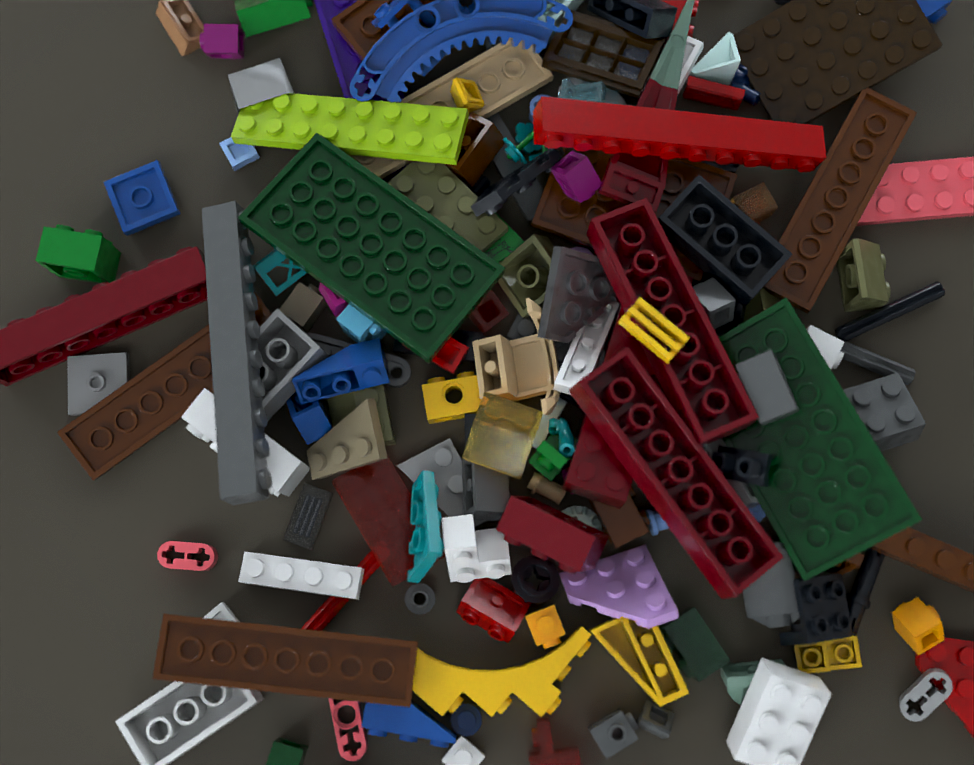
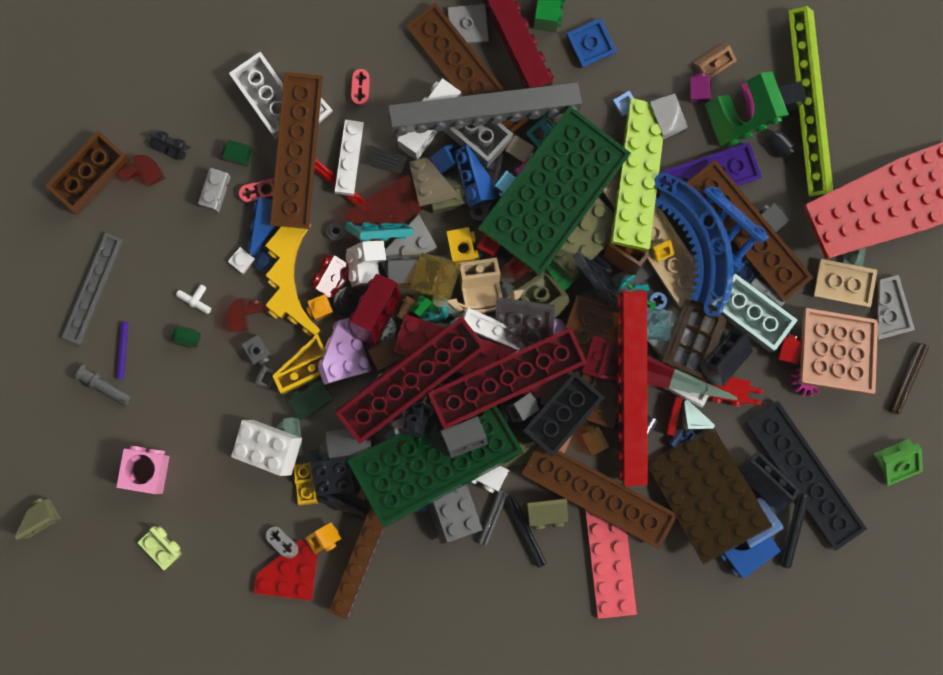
camera: 85 degrees right, 5 degrees up
magenta brick [550,150,601,203] -> none
yellow tile [618,297,689,364] -> none

